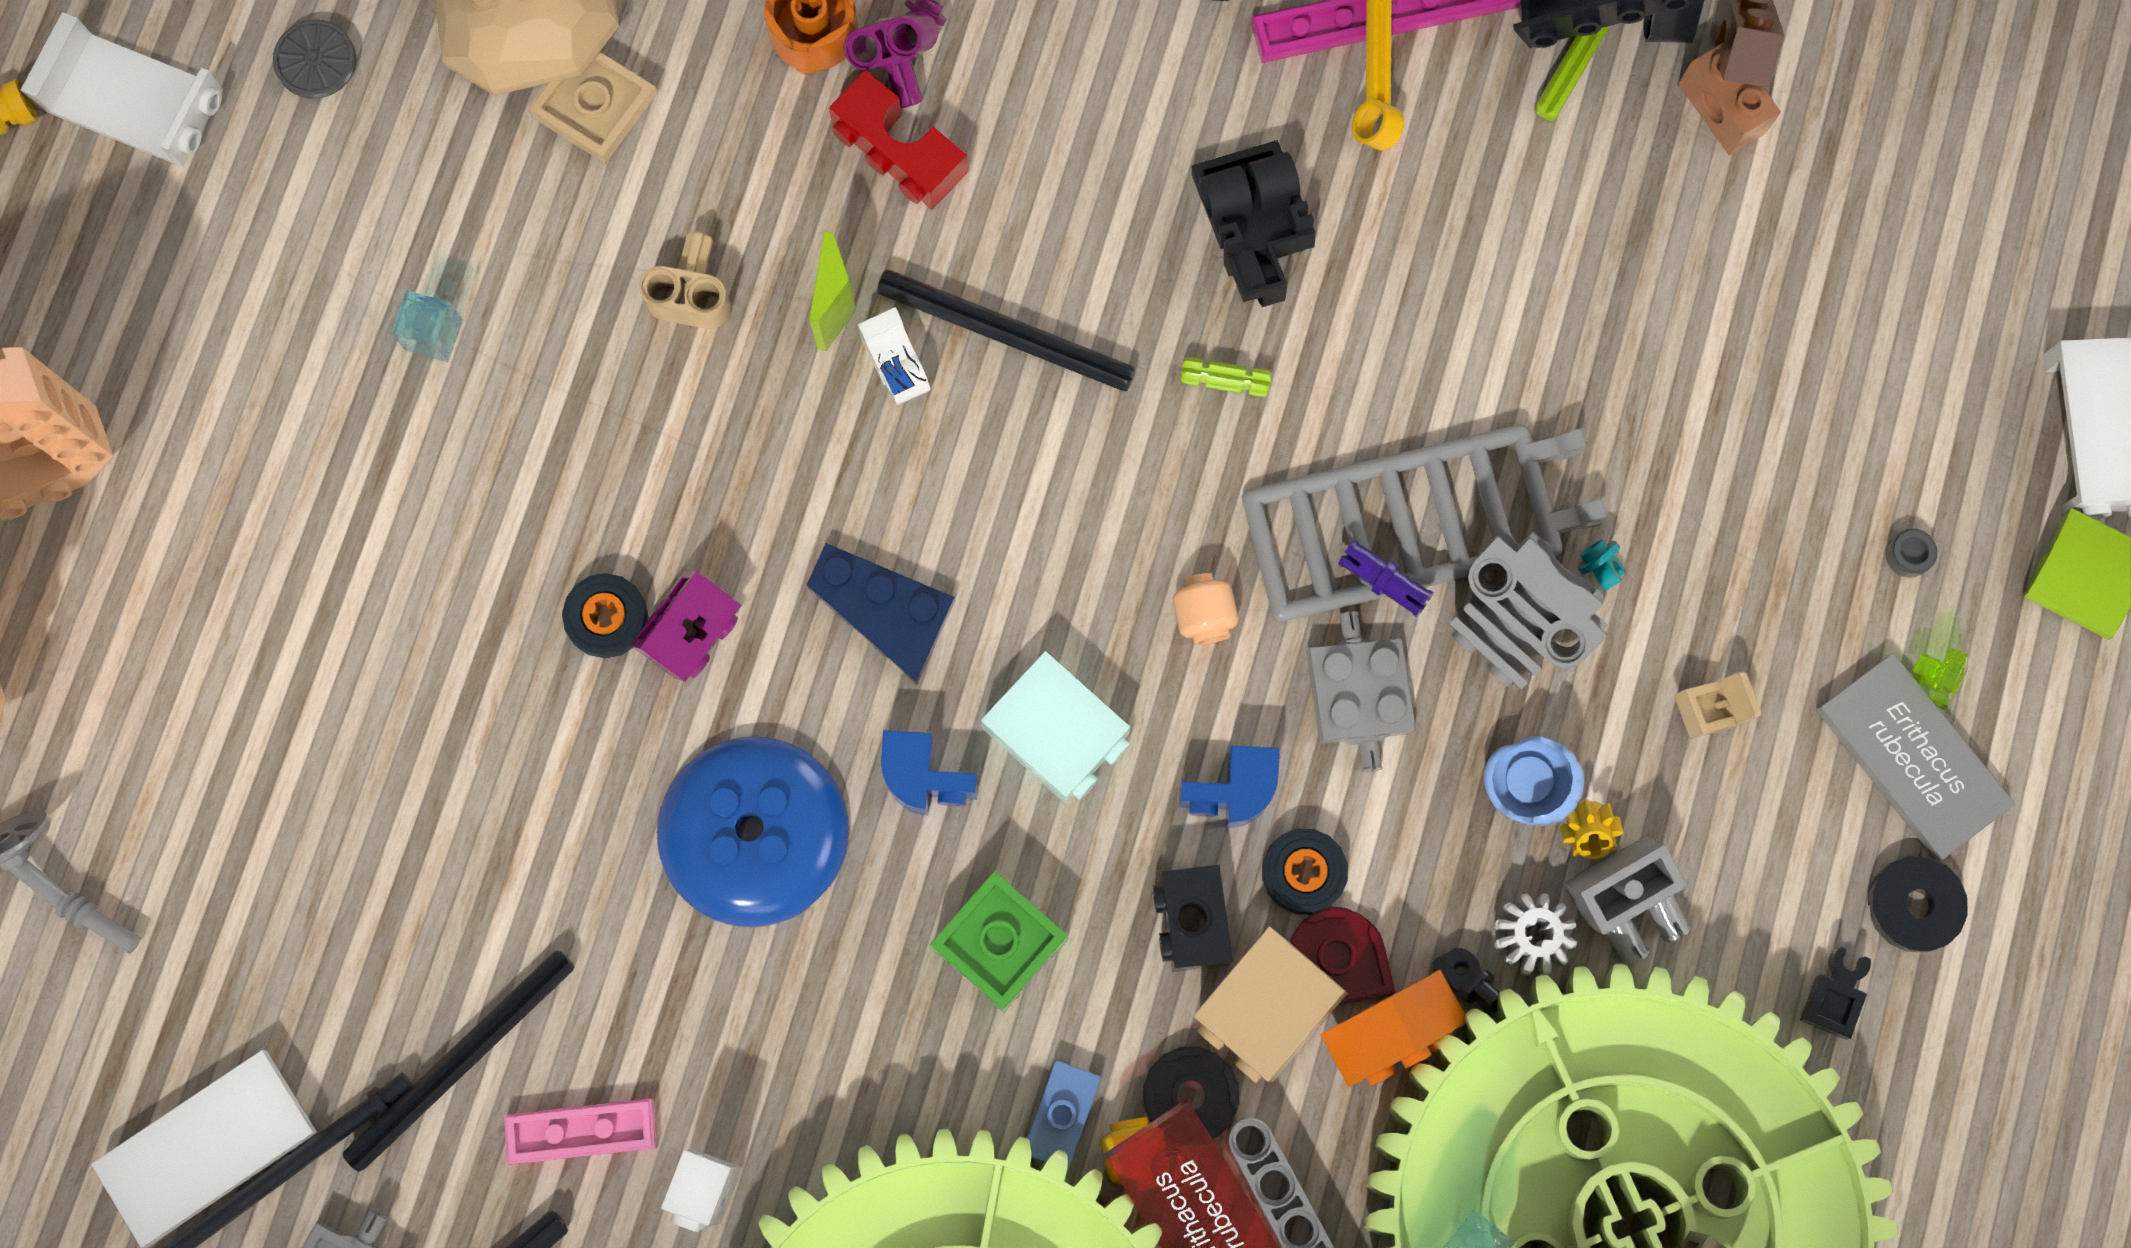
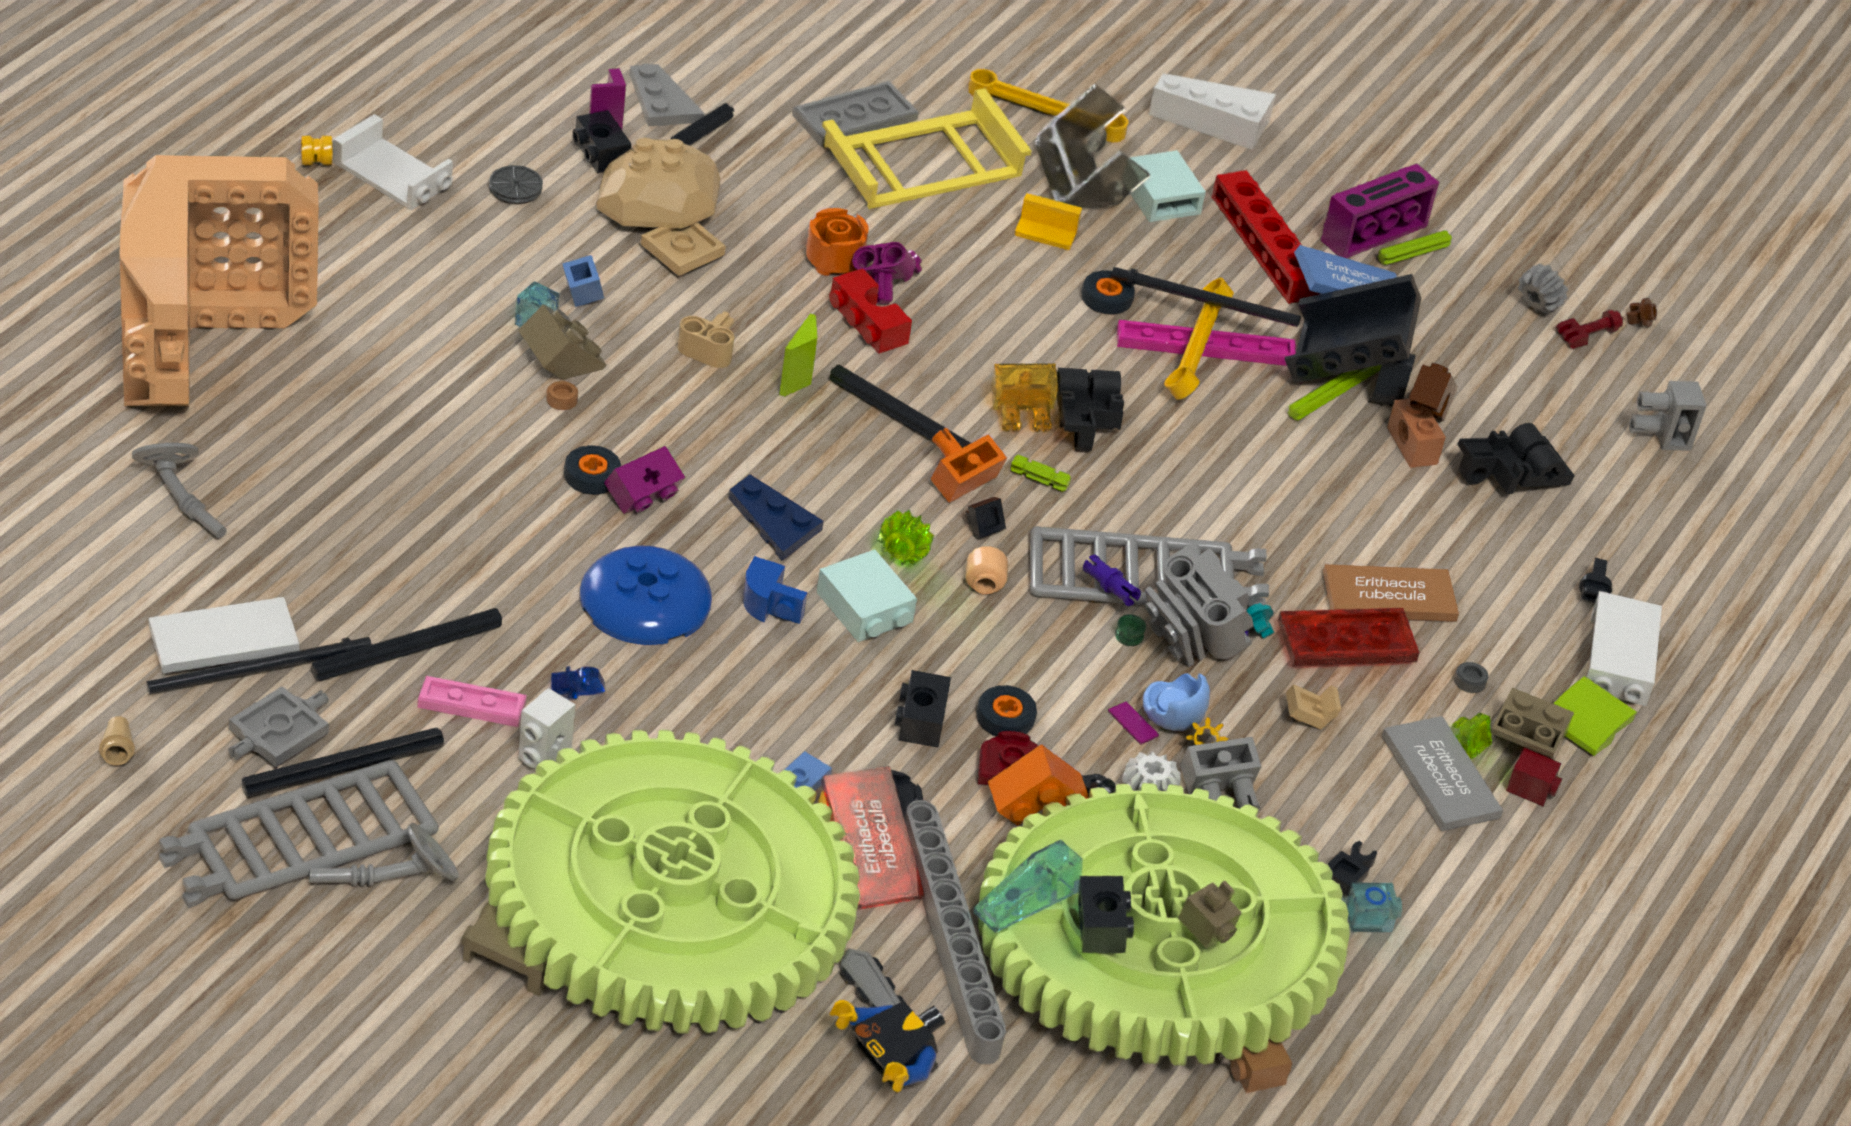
camera: 10 degrees right, 35 degrees down
white leg [858,307,931,406] -> none
bright green panel [930,871,1068,1013] -> none
blue brick [1179,746,1279,828] -> none
tan brick [1193,926,1348,1083] -> none
light grey plate [1306,611,1416,772] -> none
black tile [1868,856,1968,952] -> none
none -> dark tan slope [518,304,607,380]
none -> medium nougat tile [546,381,578,410]
none -> clear blue piece [551,666,605,699]
none -> medium blue brick [562,255,604,307]
none -> clear neon green gear [877,510,934,566]
none -> orange brick [931,428,1007,503]
none -> black tile [965,497,1006,538]
none -> clear yellow brick [991,363,1058,432]
none -> magenta window [1108,701,1159,745]
none -> clear green bush [1115,614,1146,646]
none -> clear red plate [1278,608,1420,666]
none -> medium nougat tile [1323,564,1459,622]
none -> clear light blue brick [1346,883,1402,932]
none -> black plate [1457,423,1575,494]
none -> dark tan slope [1490,688,1574,760]
none -> dark red brick [1506,748,1563,807]
none -> black piece [1579,557,1612,603]

